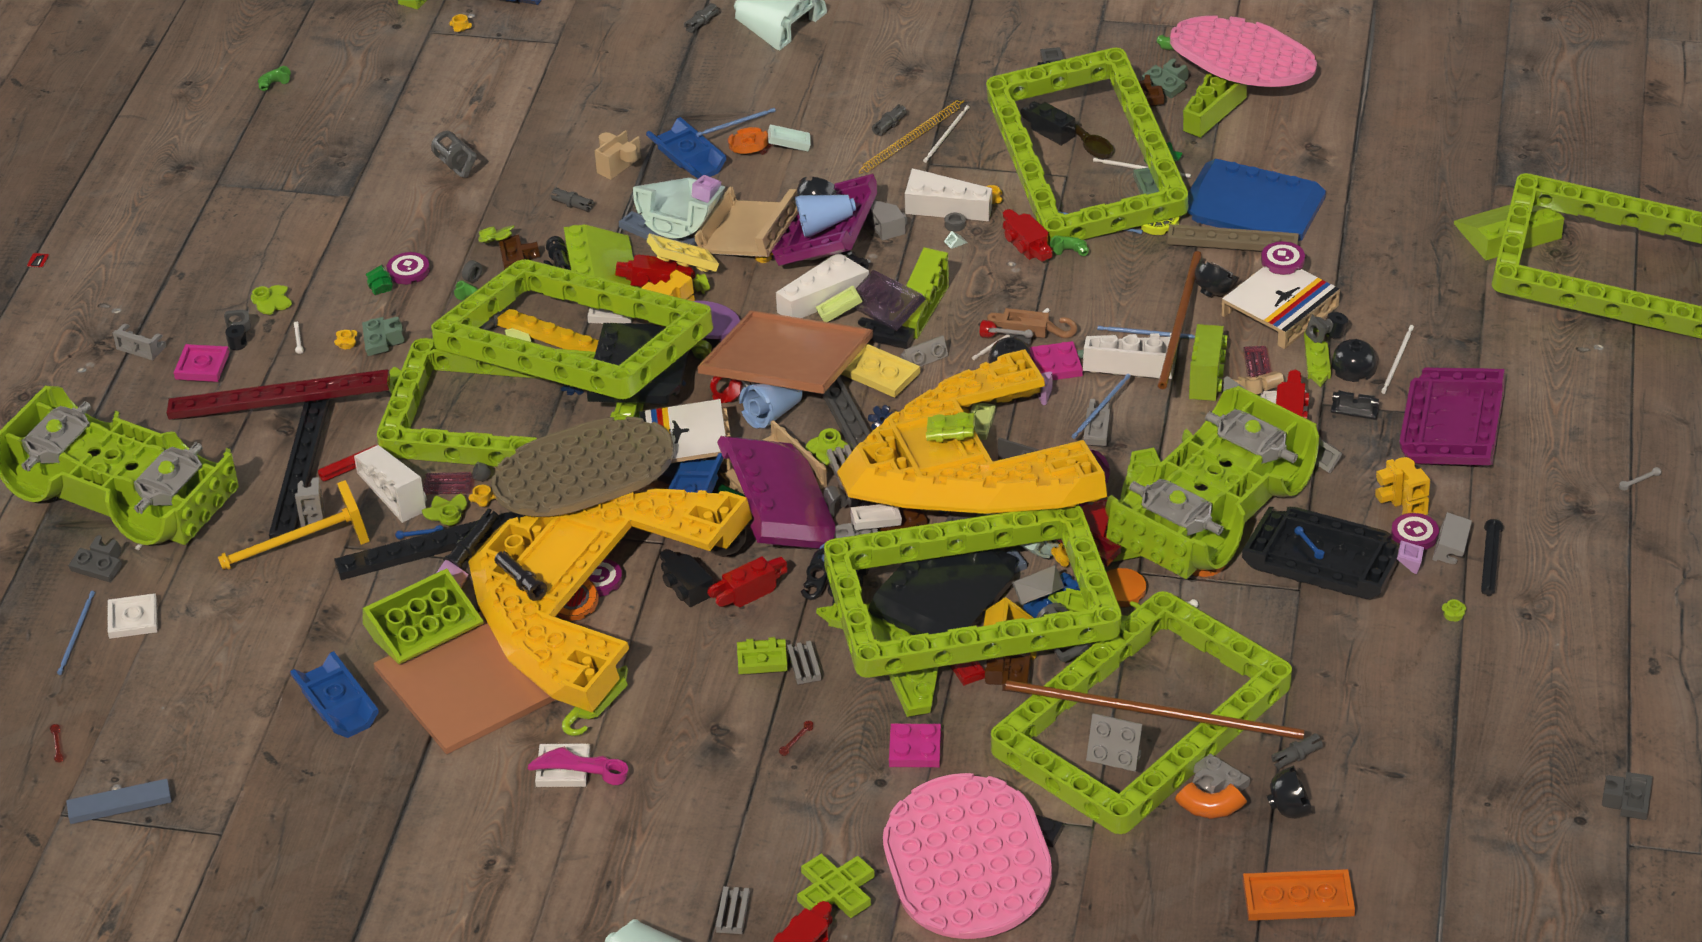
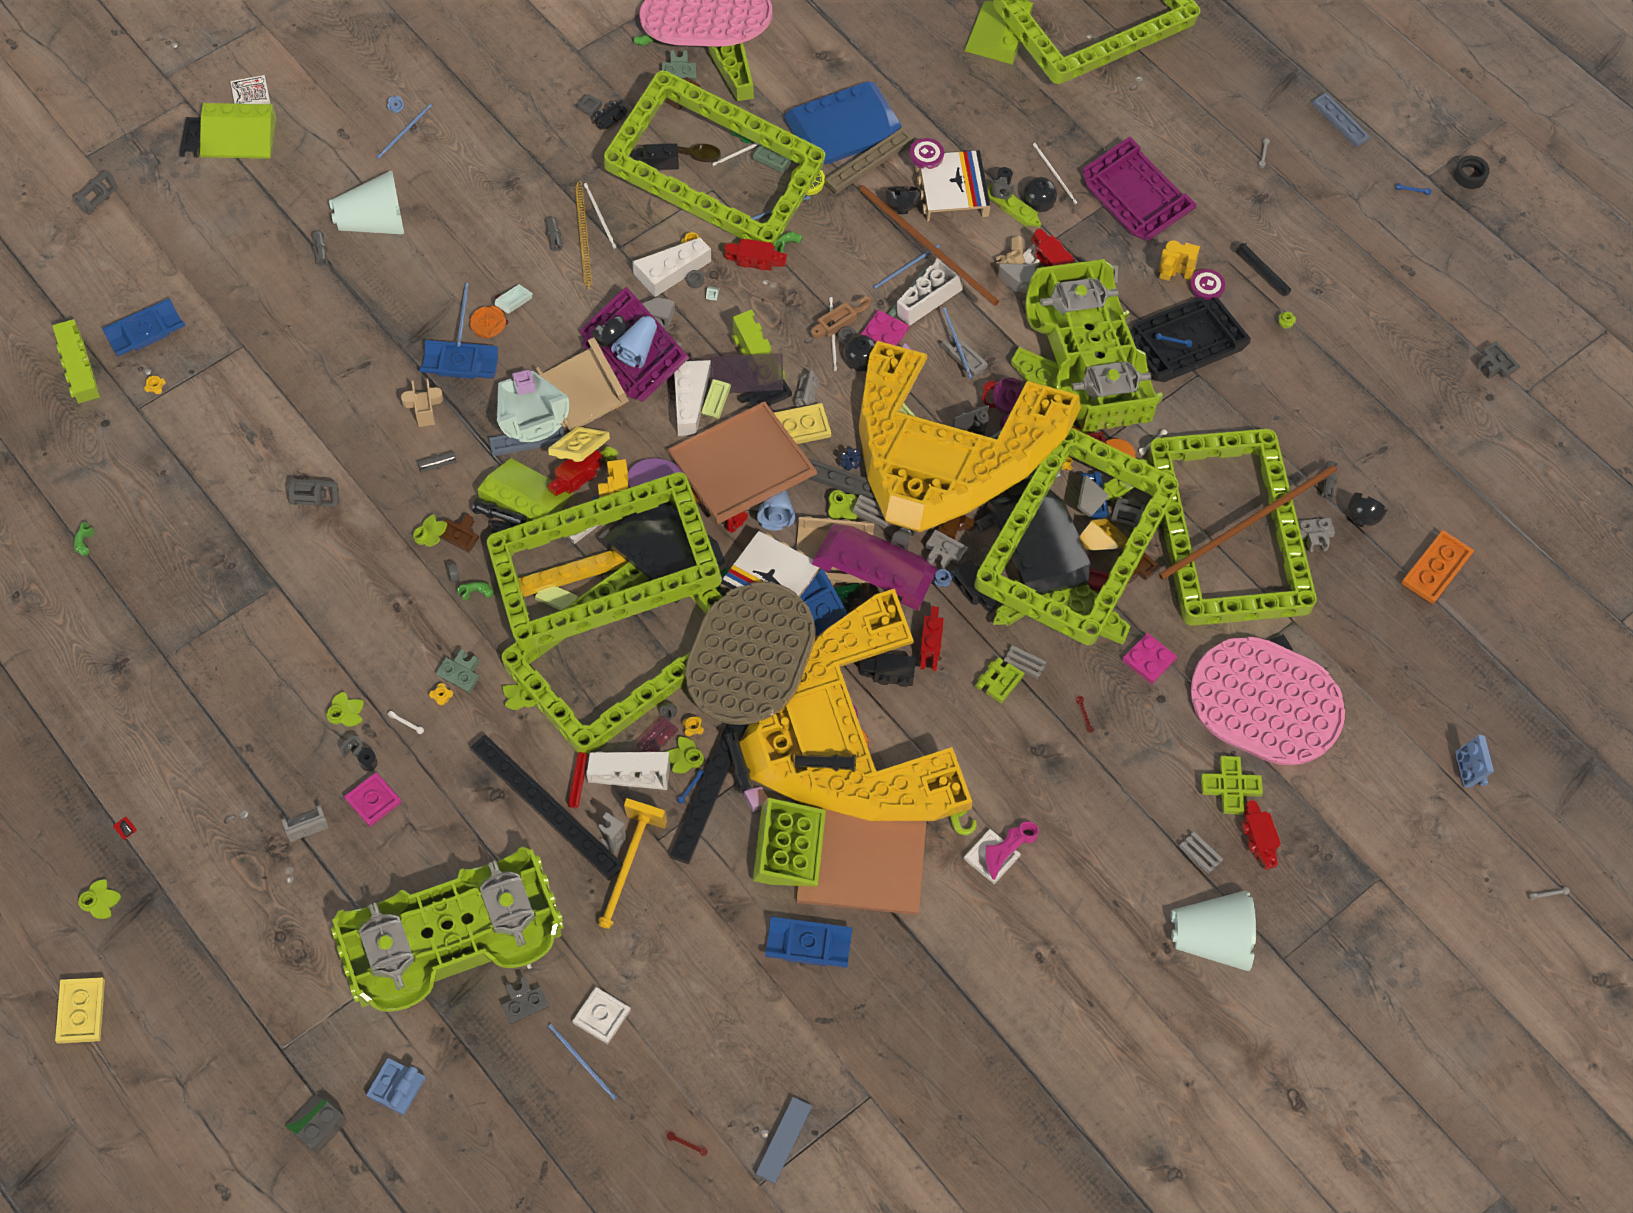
camera: 55 degrees left, 20 degrees up
dark red plate [166,369,390,420] -> none
green piece [366,265,393,295] -> none
magenta tile [386,252,430,285] -> none
black piece [801,548,828,600] -> none
white tile [850,504,902,530] -> none
lime plate [926,412,975,442] -> none
hinge [979,320,1033,338] -> none
light grey hinge [1086,713,1142,771] -> none
orange cylinder [1175,782,1247,819] -> none
lime wedge [1189,324,1228,401] -> none
clear pink tile [1243,346,1271,377] -> none
black hinge [1331,390,1380,419] -> none
lavender slope [1397,541,1424,574] -> none
light grey hinge [1432,512,1472,564] -> none

